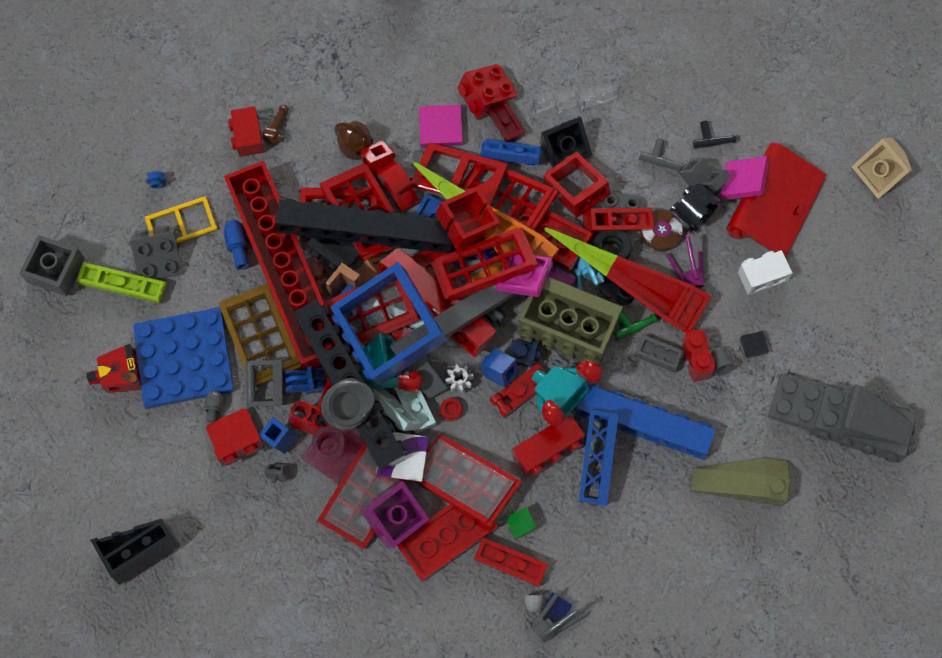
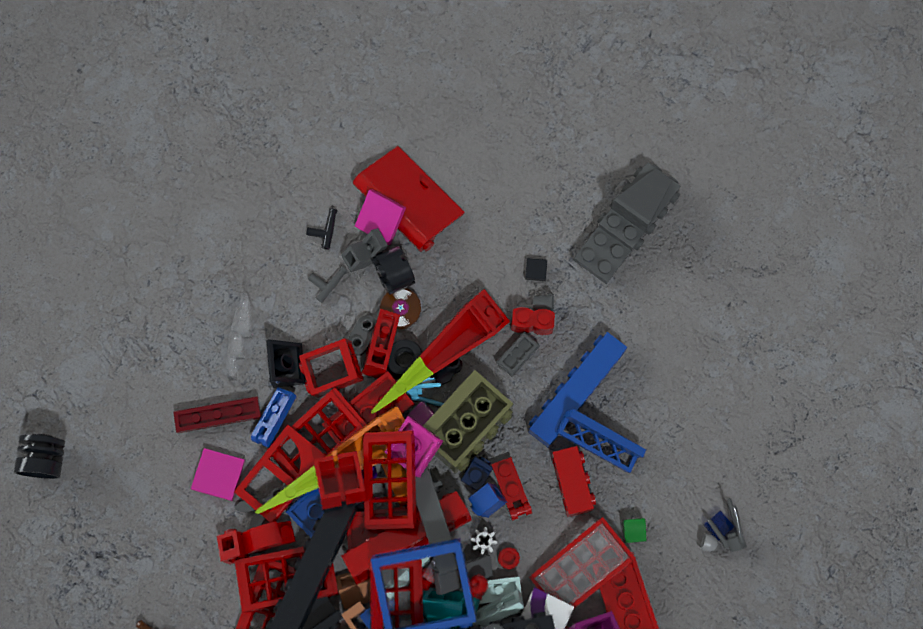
camera: 75 degrees left, 5 degrees up
reddish brown helmet [334,121,373,160] -> none
red bracket [457,64,518,120] -> none
red plate [474,537,548,587] -> none
teal torso [532,360,603,426] -> none
green piece [614,308,657,341] -> none
magenta plant [667,235,706,289] -> none
olive wedge [690,458,790,507] -> none
white brick [738,250,792,295] -> none
tan slope [852,138,912,199] -> none

